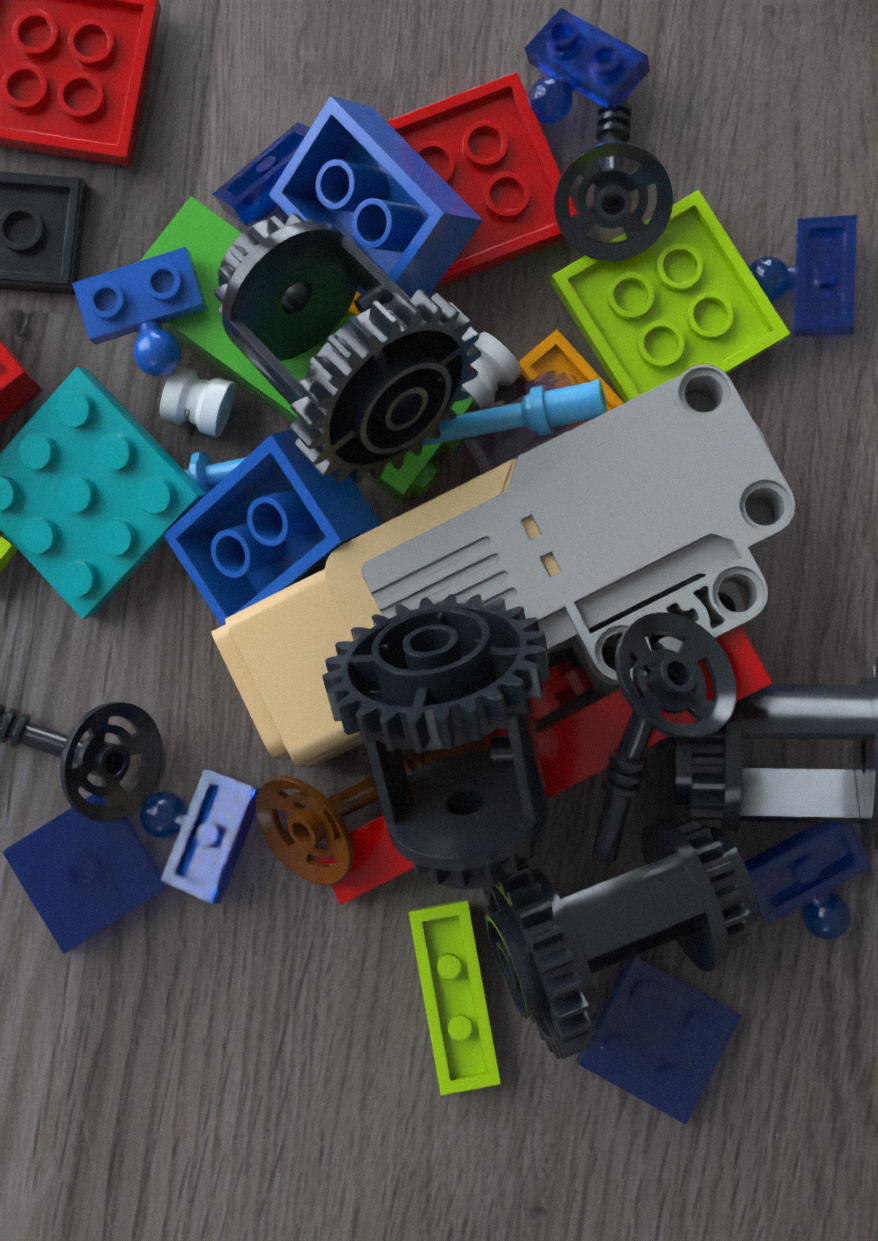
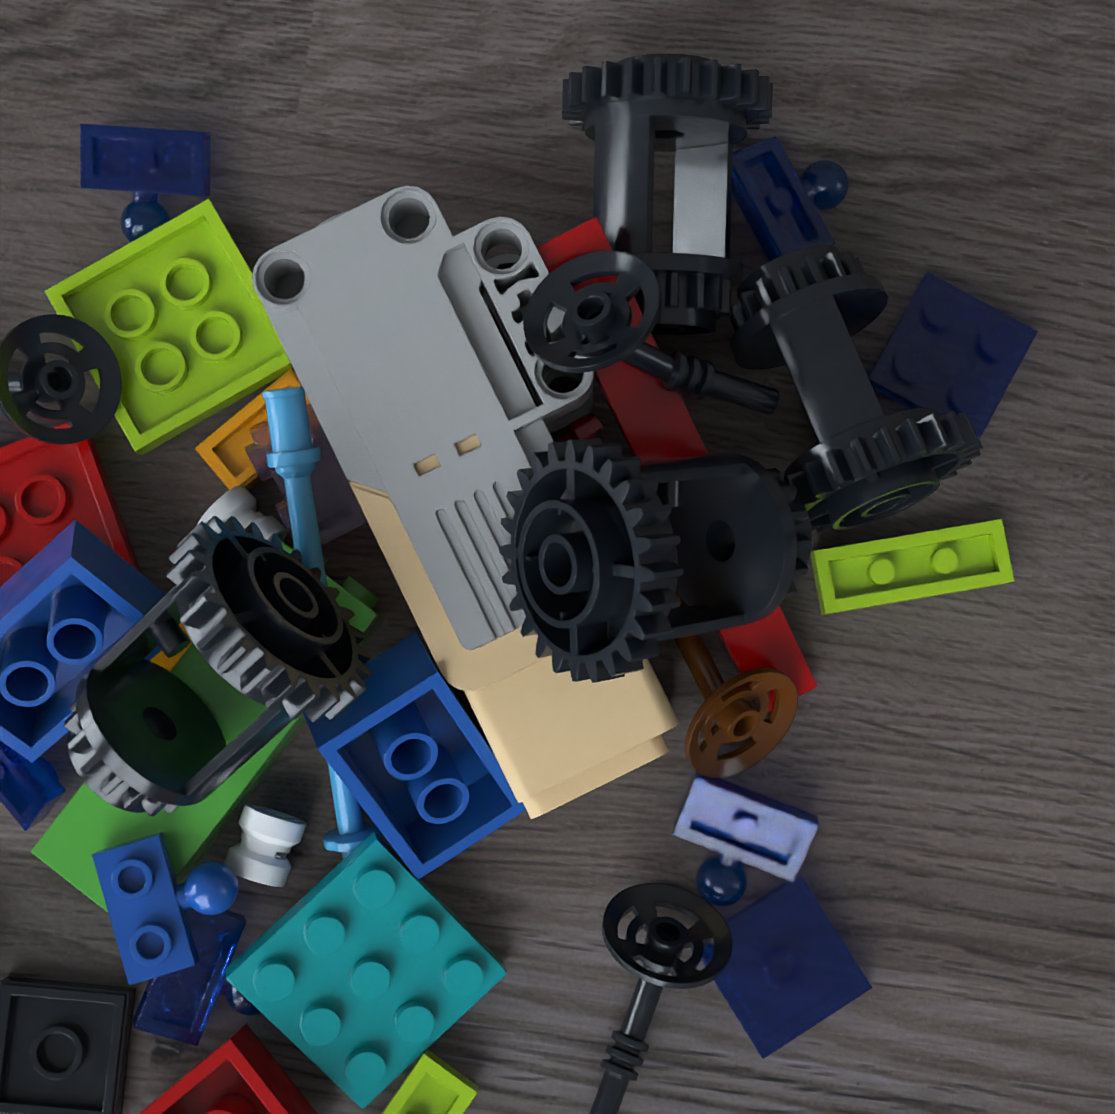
camera: 85 degrees left, 0 degrees up
none -> clear blue plate [133,908,261,1046]

